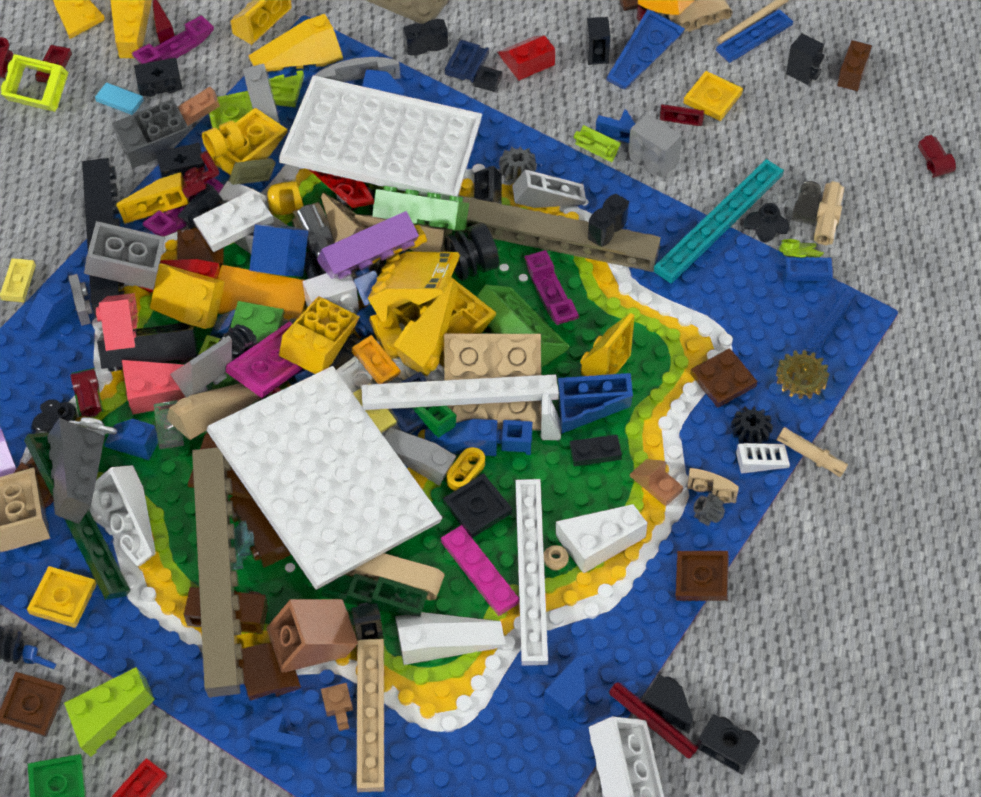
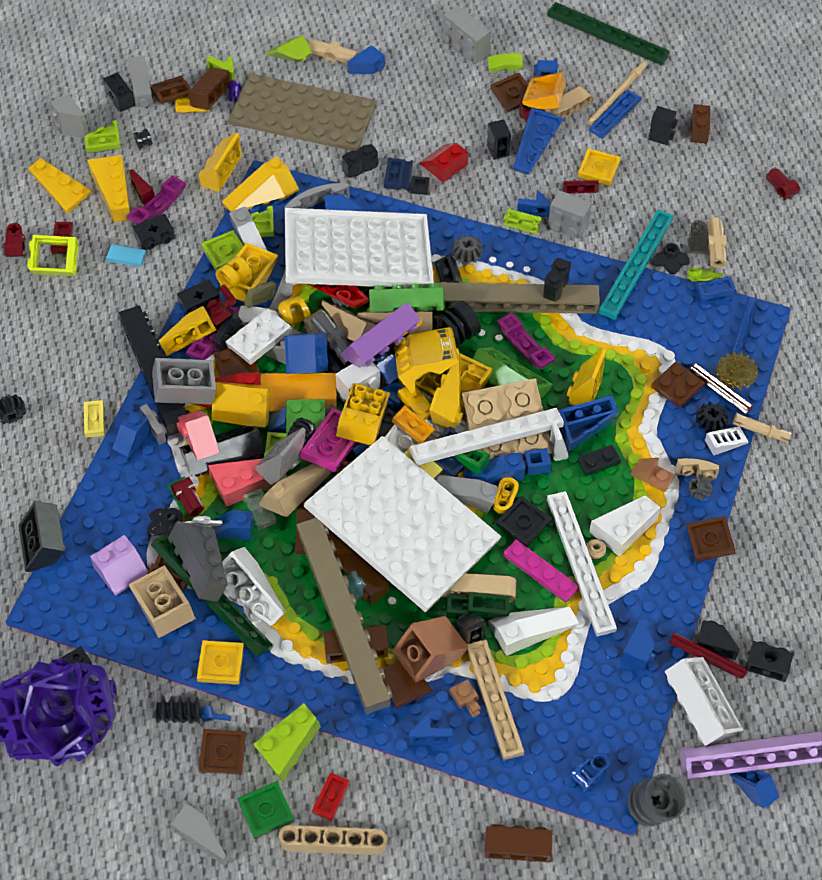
camera: 15 degrees left, 0 degrees up
dark grey slope [112,99,190,168] -> none
nougat plate [178,87,220,126] -> none
light grey slope [512,169,586,208] -> none
none -> axle [690,363,753,414]

